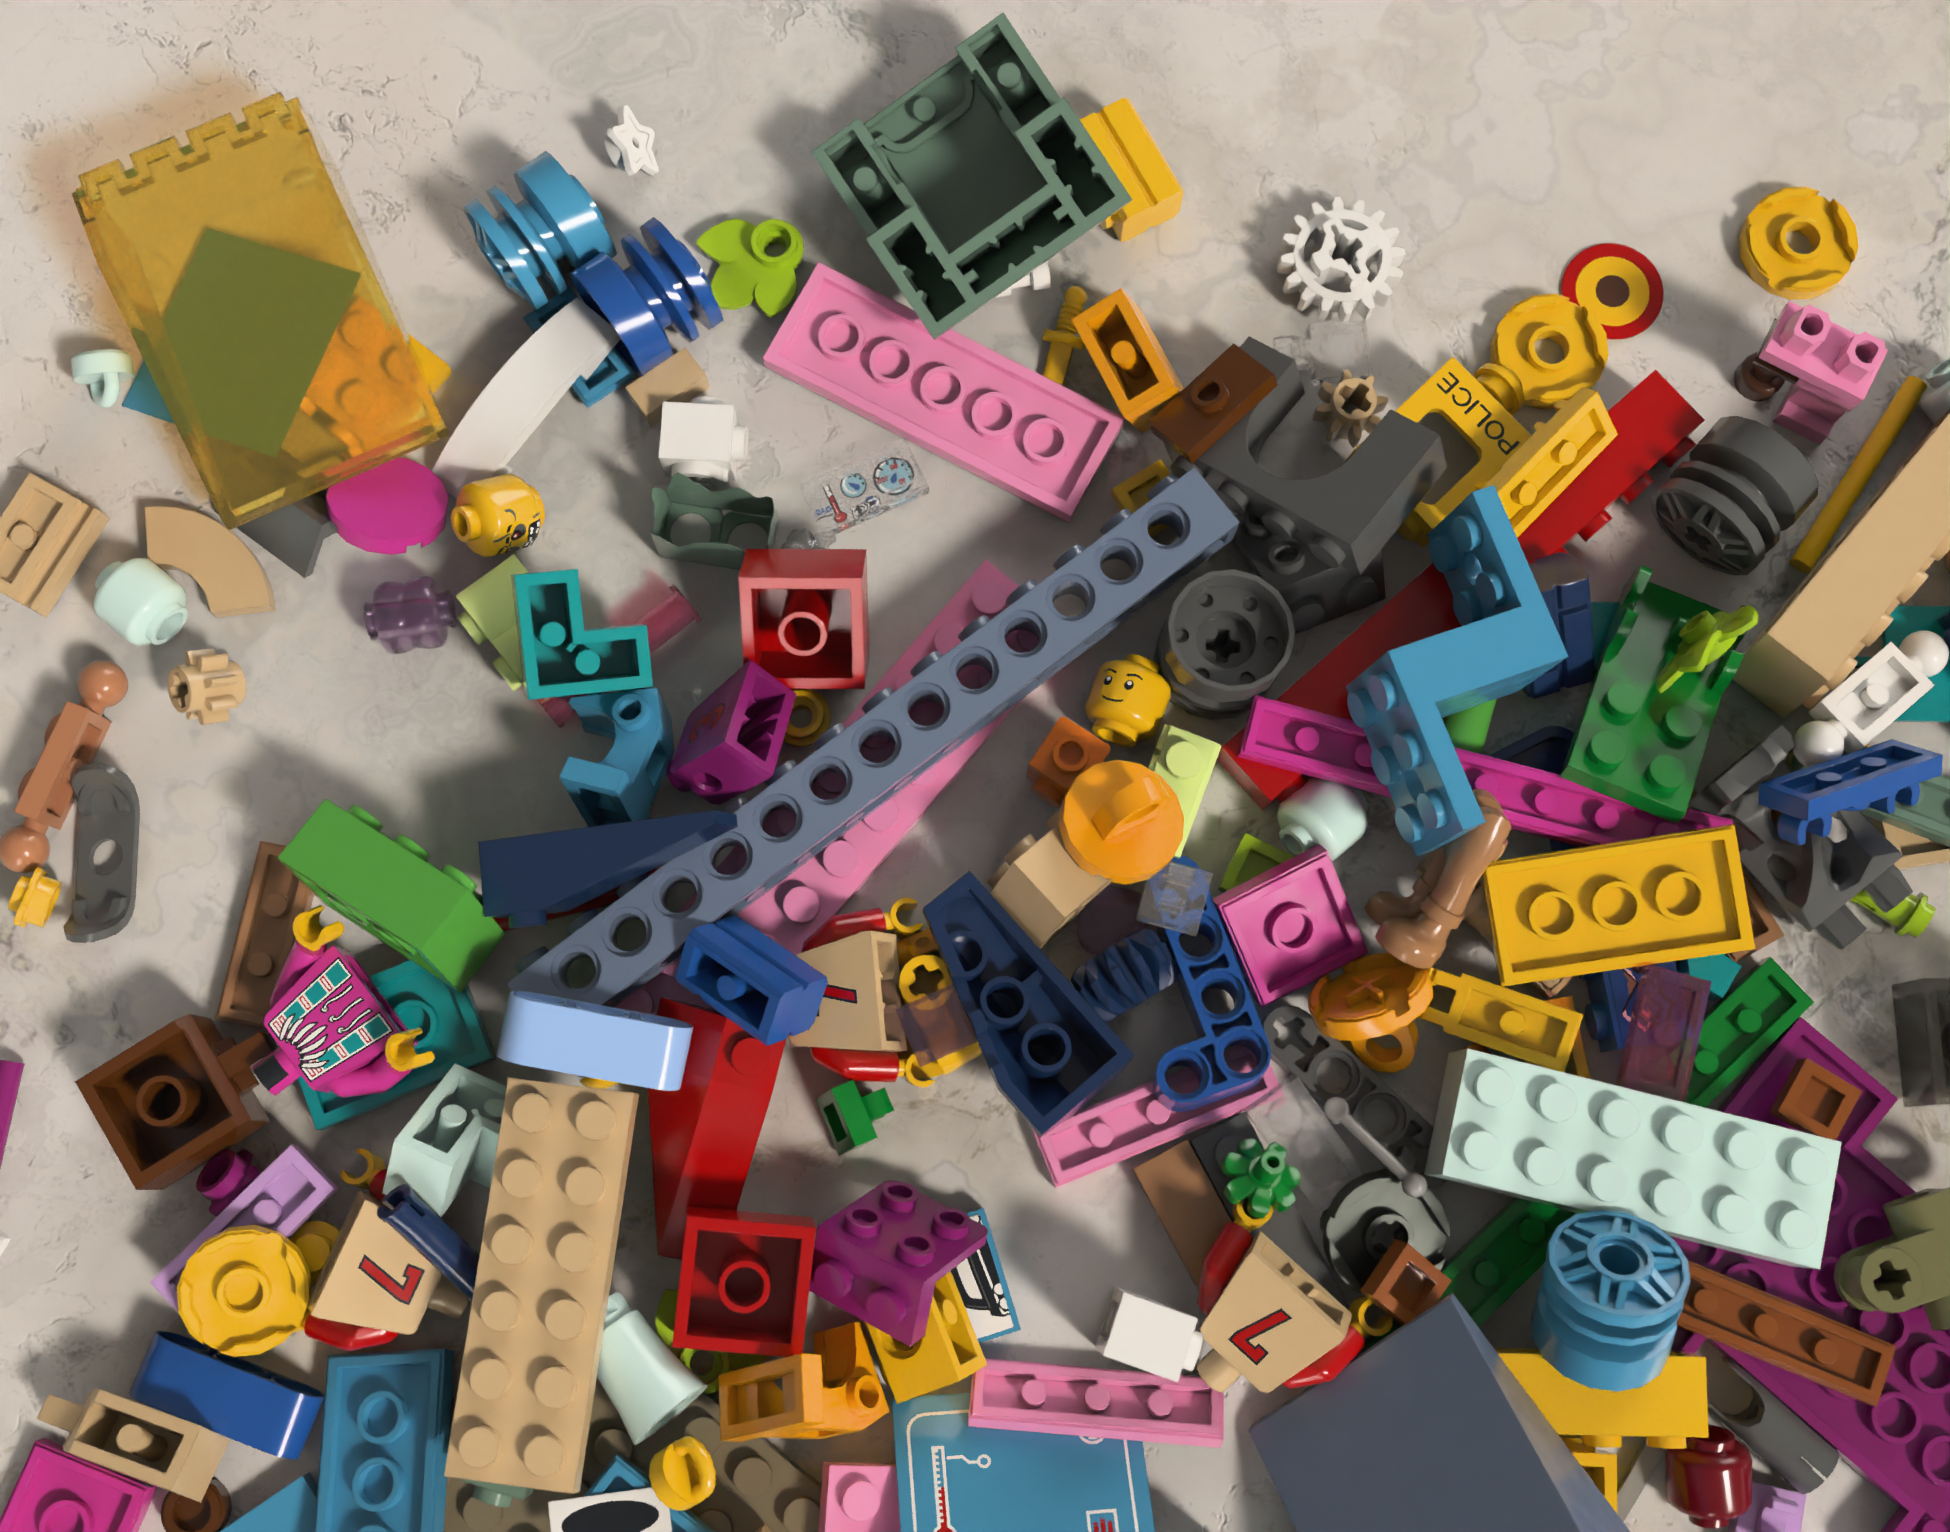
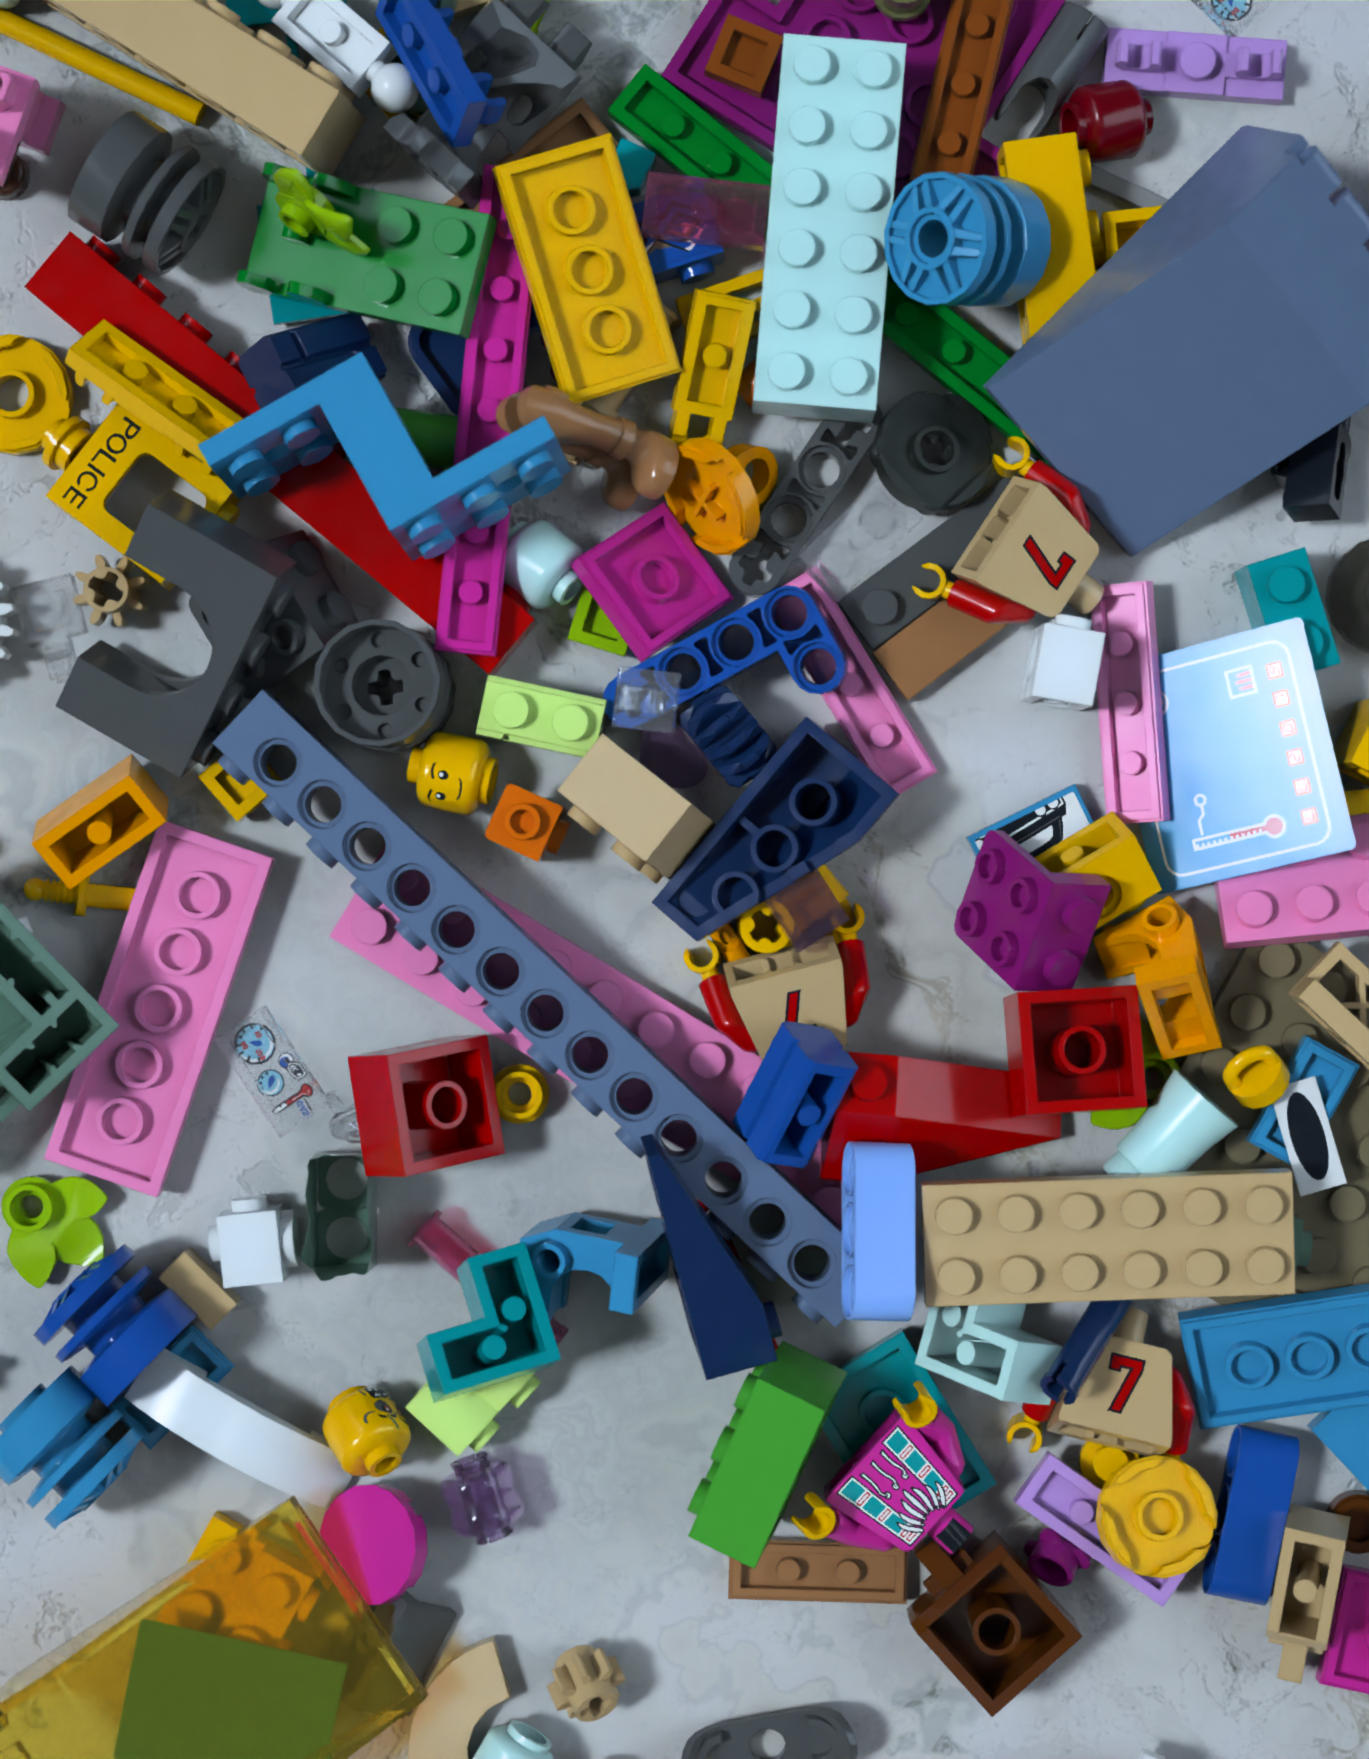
camera: 100 degrees left, 10 degrees up
magenta torso [666,660,797,805] -> none
green tile [815,1080,894,1156] -> none
light orange tile [1058,760,1184,885] -> none
reddish brown plate [1148,343,1278,465] -> none
green plant [1221,1139,1301,1219] -> none
light grey hinge [1324,1097,1427,1198] -> none
dark orange plate [1360,1239,1452,1326] -> none

